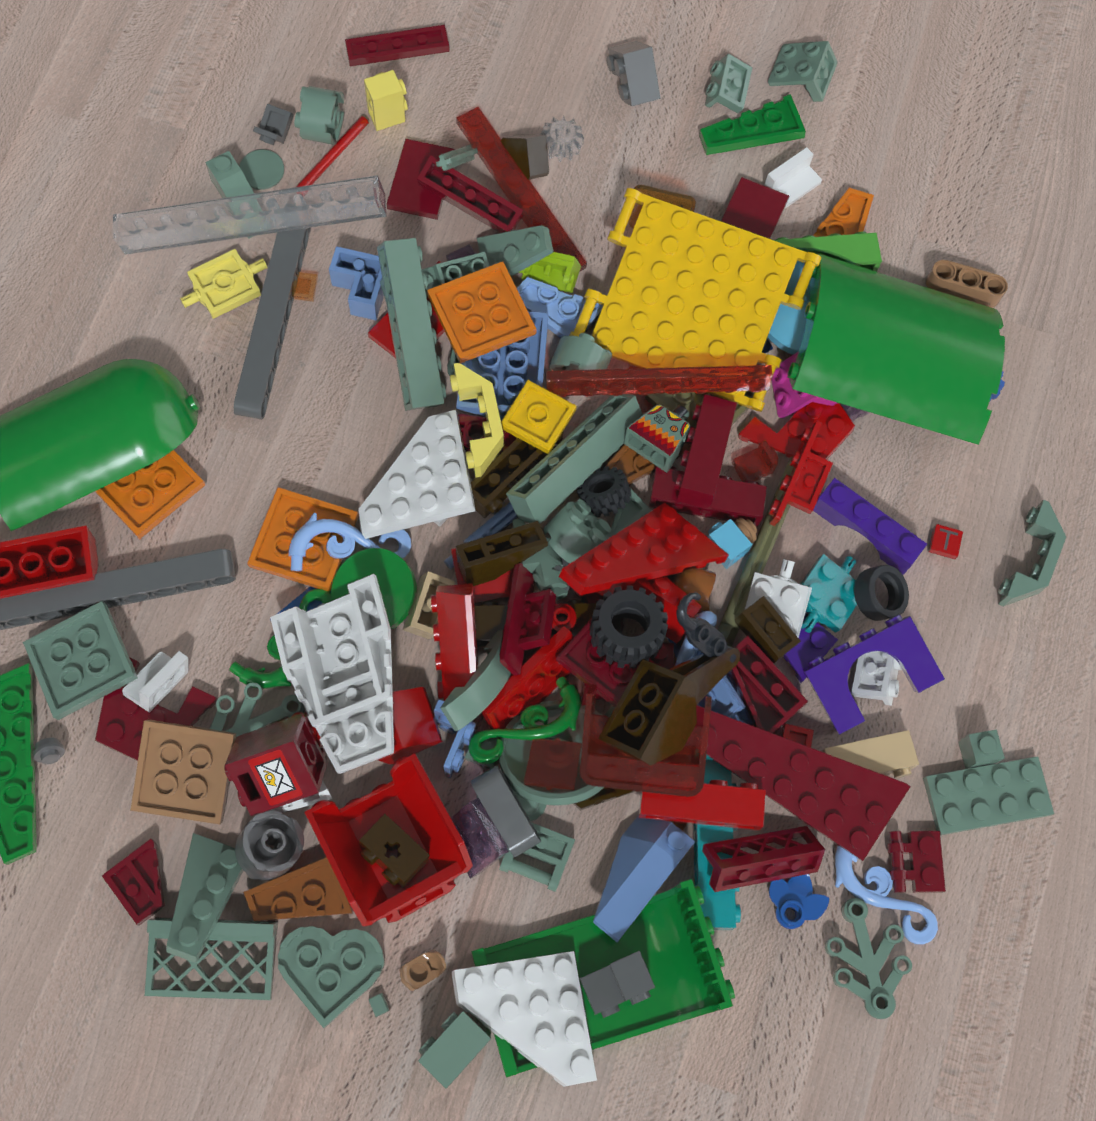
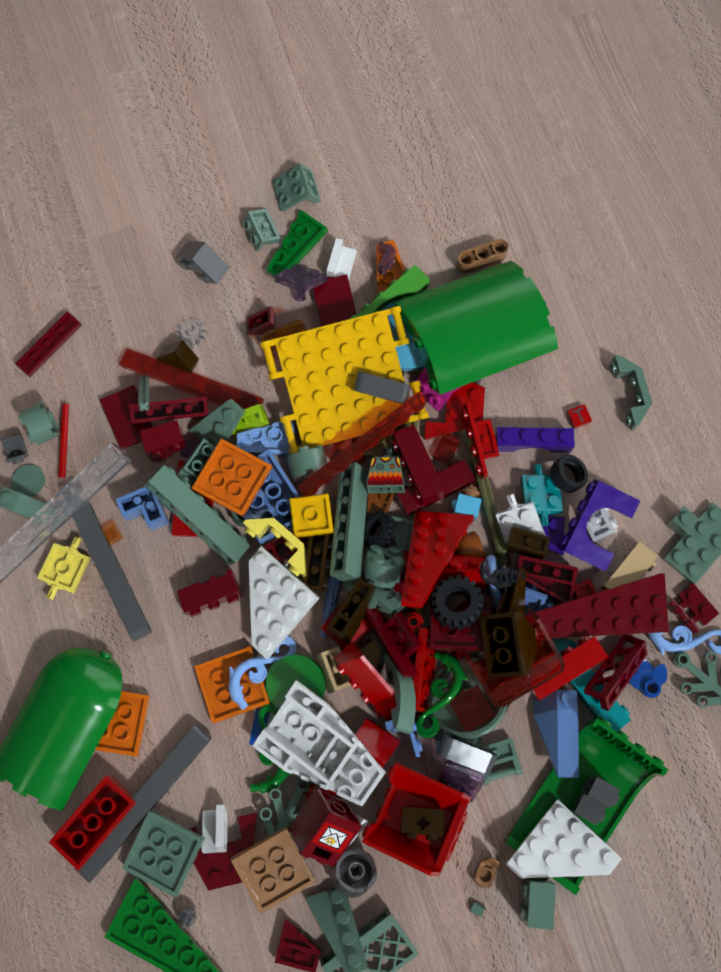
camera: 30 degrees left, 5 degrees up
dark orange wing [244,857,353,921] -> none
sand green plate [278,926,385,1028] -> none
light yellow brick [364,70,408,131] -> none
none -> dark red slope [140,420,186,463]
none -> dark red wedge [177,568,243,617]
none -> dark red slope [247,306,276,335]
none -> clear purple plate [275,264,327,301]
none -> dark grey beam [352,371,411,405]
none -> bracket [378,242,396,275]

